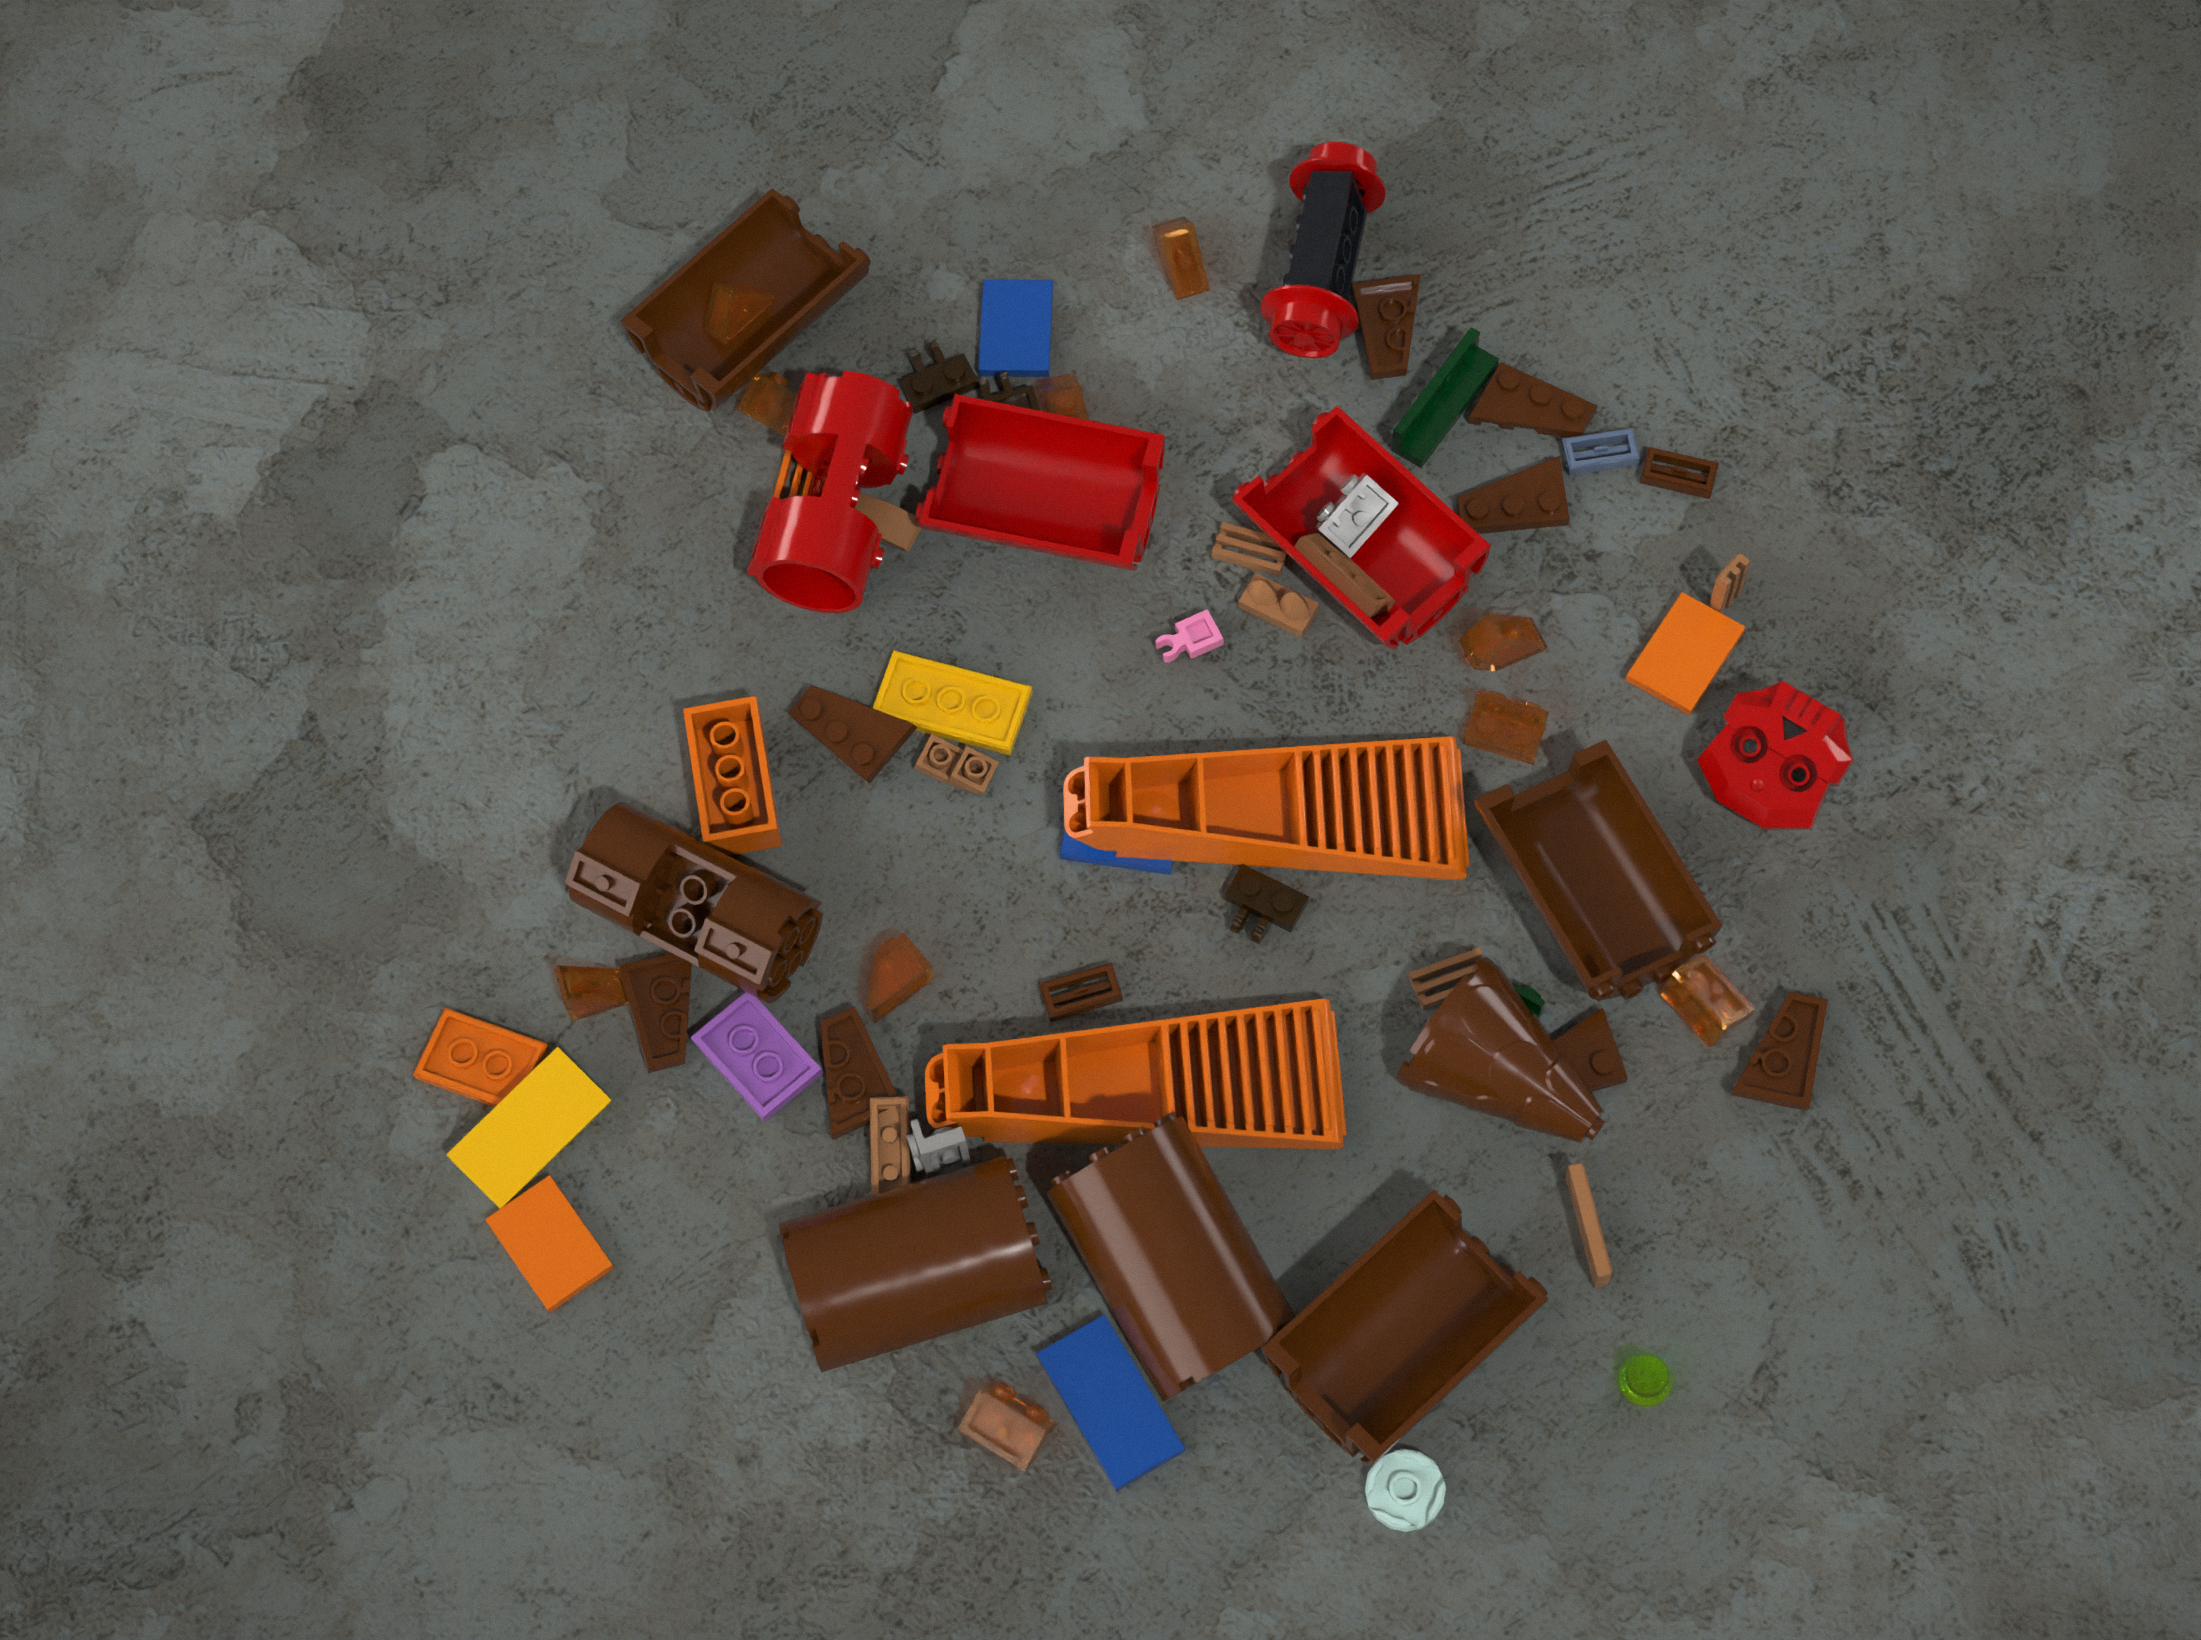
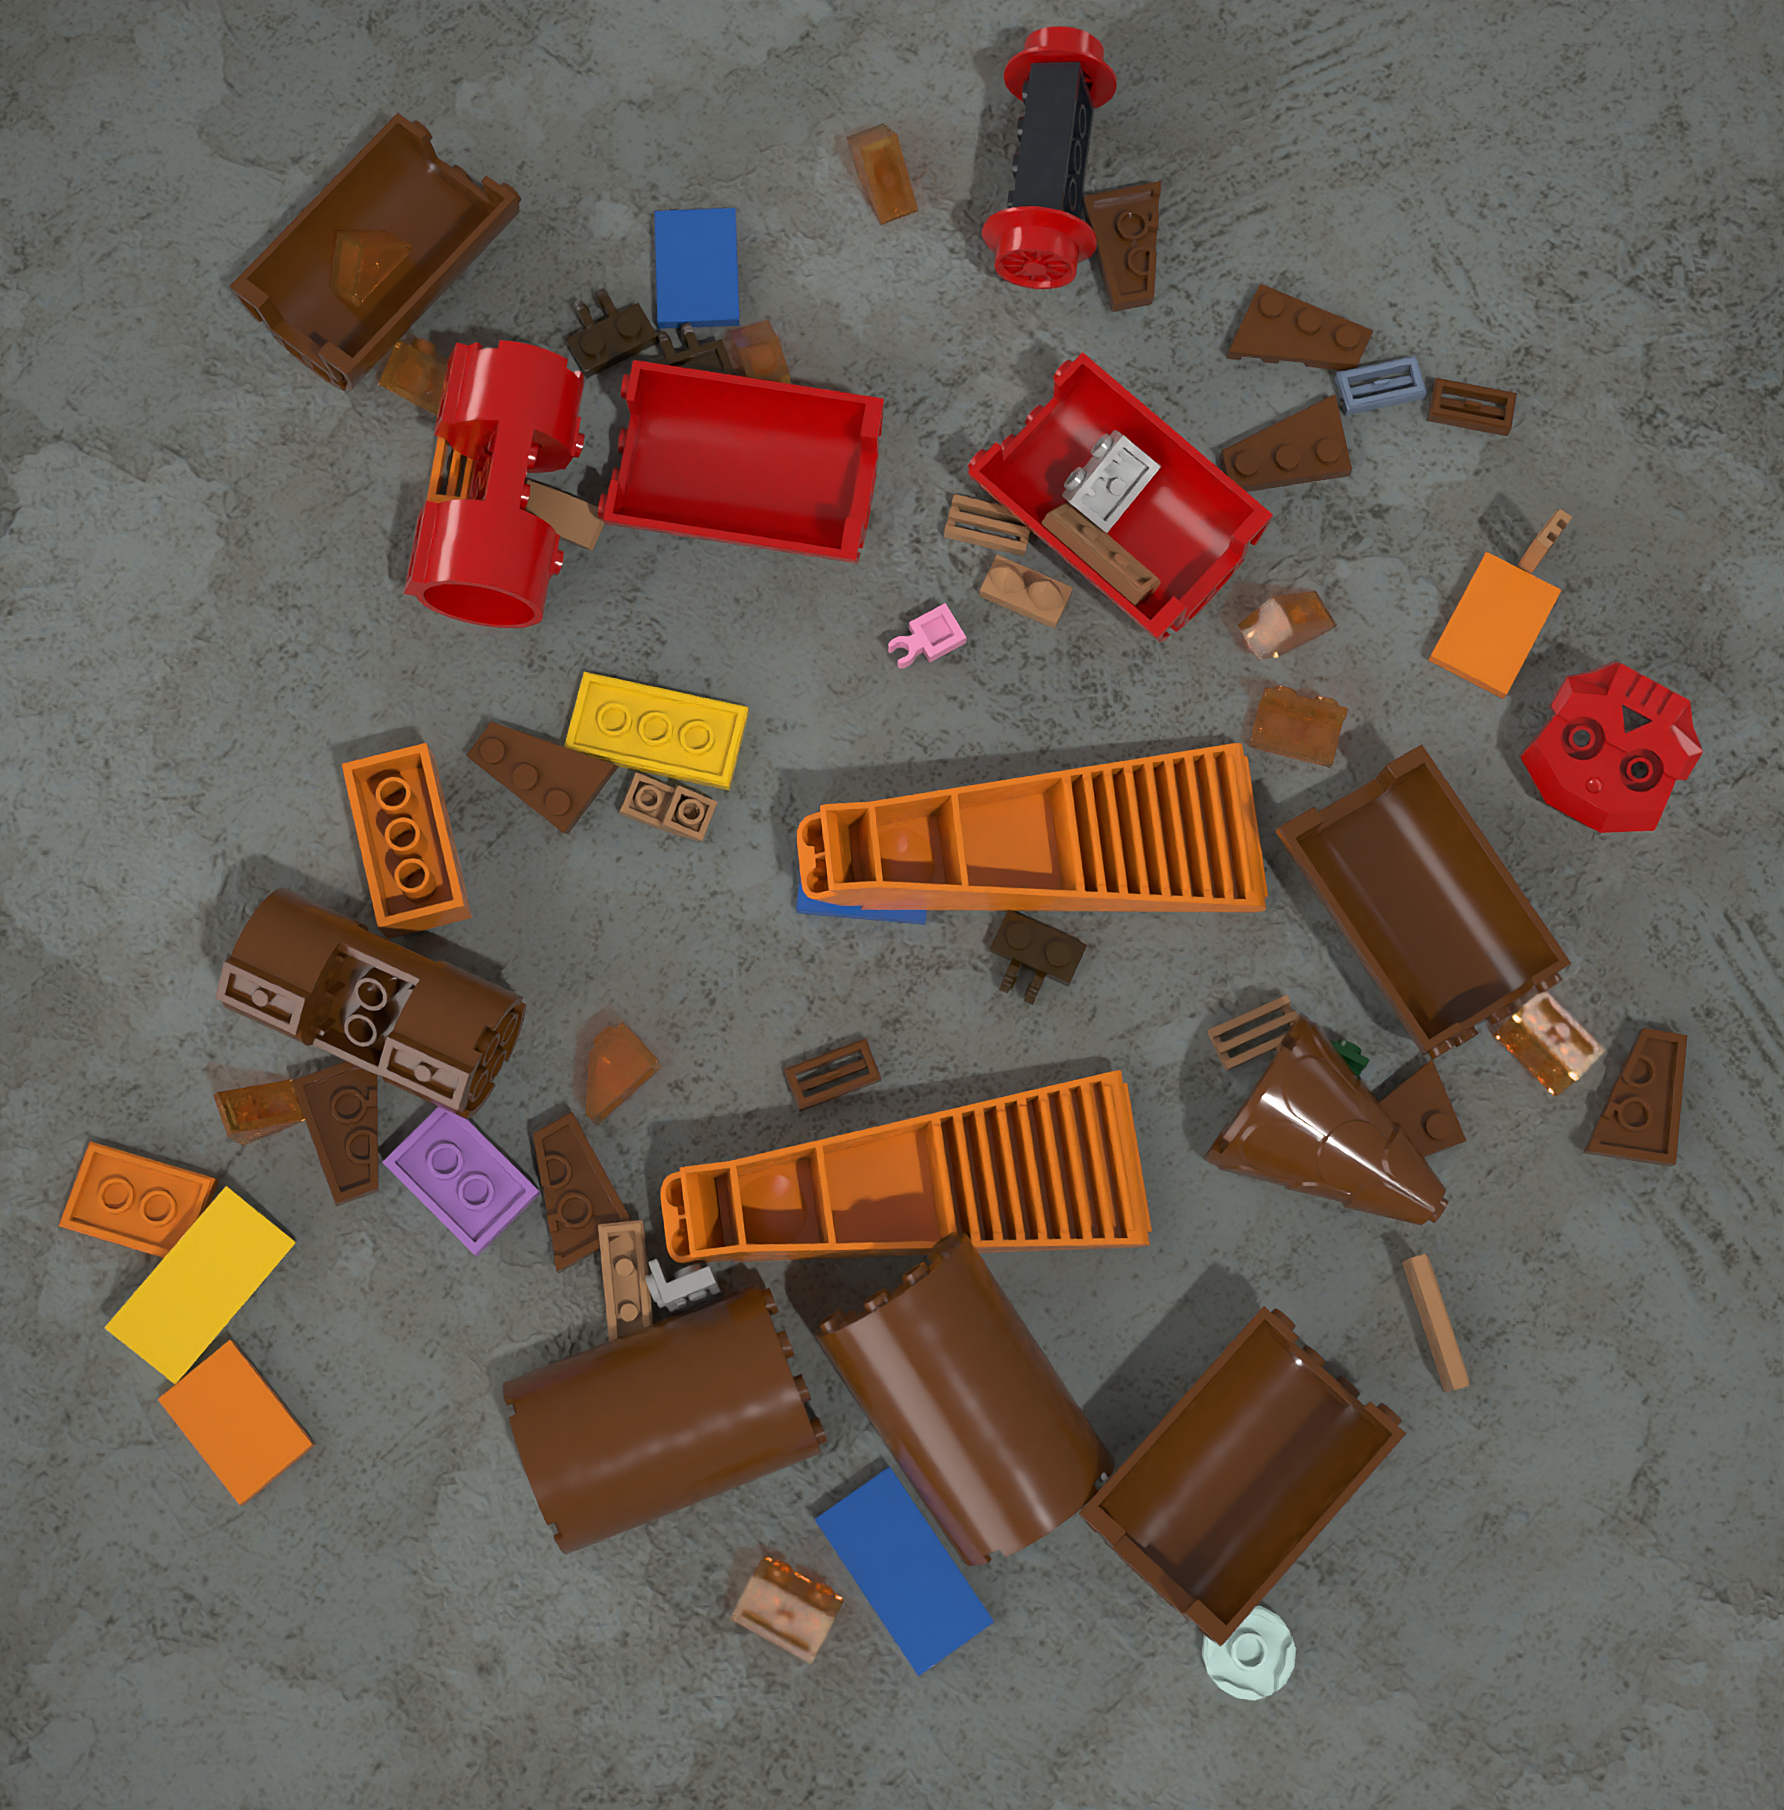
camera: 10 degrees left, 10 degrees up
dark green fence [1391,327,1499,468] -> none
clear neon green cone [1618,1353,1673,1407] -> none

